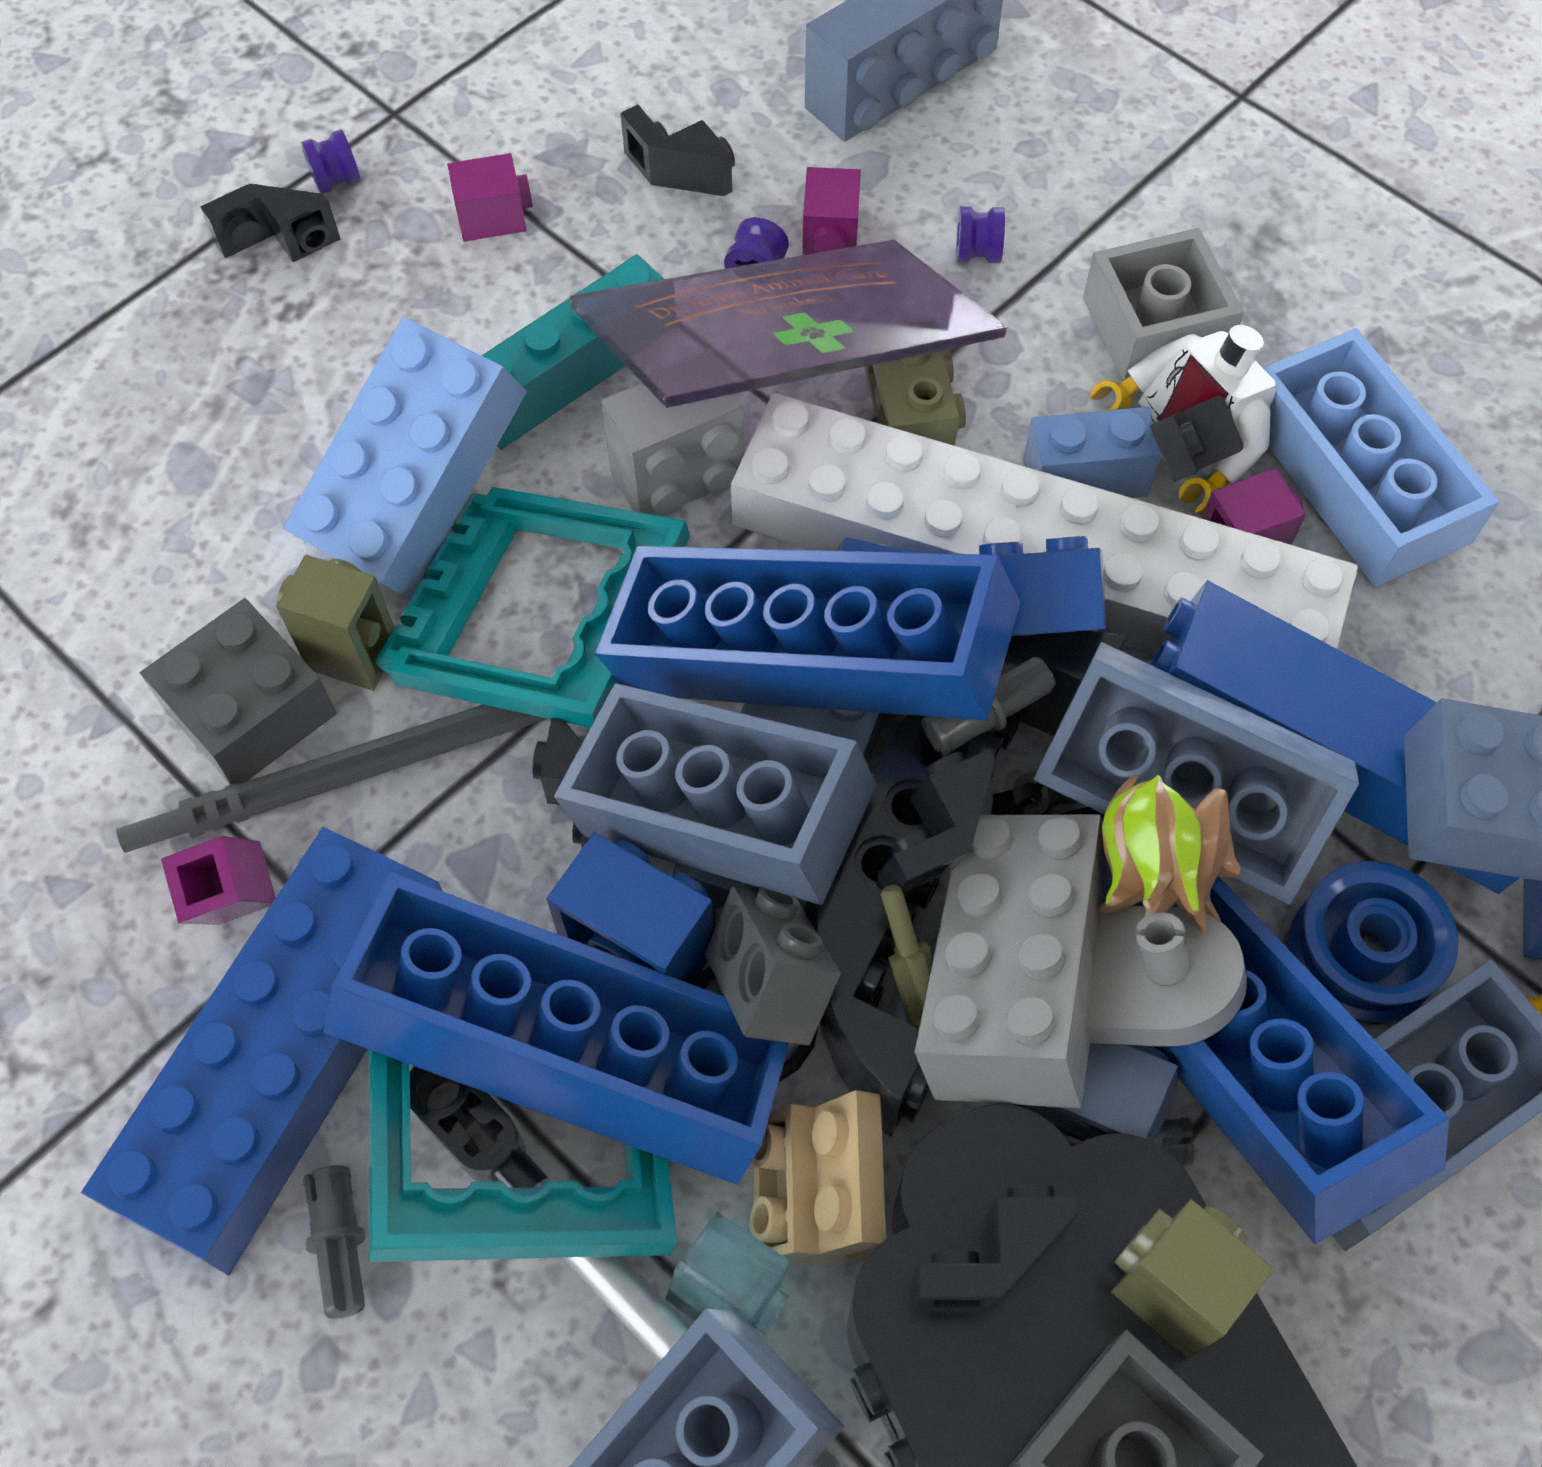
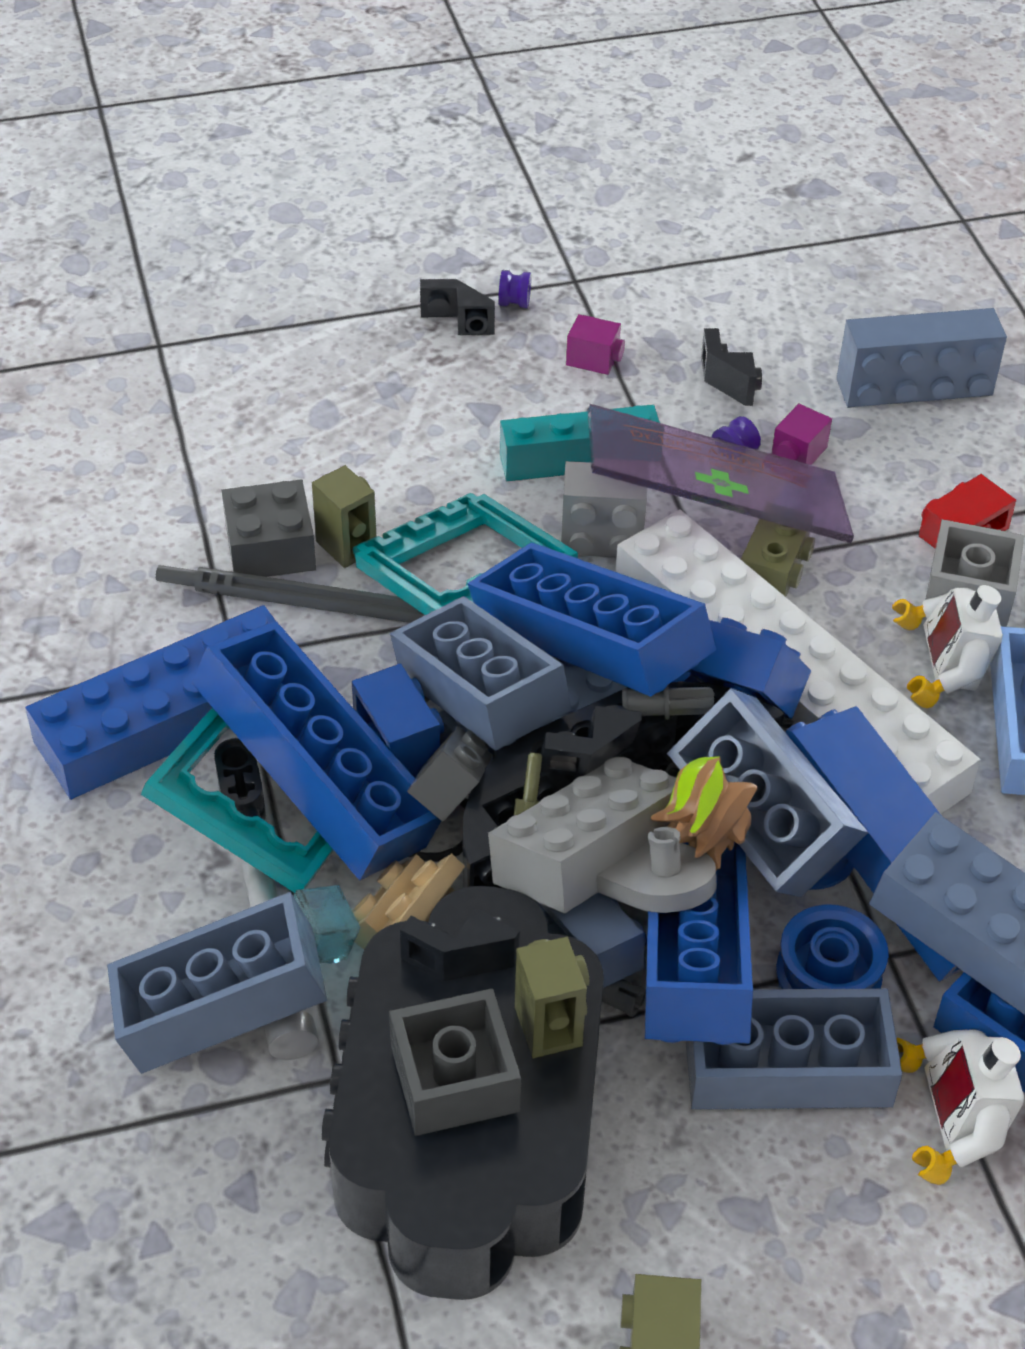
camera: 30 degrees right, 15 degrees down
magenta brick [161,836,276,925] -> none
light blue brick [283,316,527,599] -> none
dark grey axle [303,1165,366,1319] -> none
dark purple wheel [956,206,1005,263] -> none
medium blue brick [1023,407,1161,498] -> none
black slope [1150,396,1243,482] -> none
magenta brick [1201,468,1306,545] -> none
none -> red brick [919,474,1016,548]

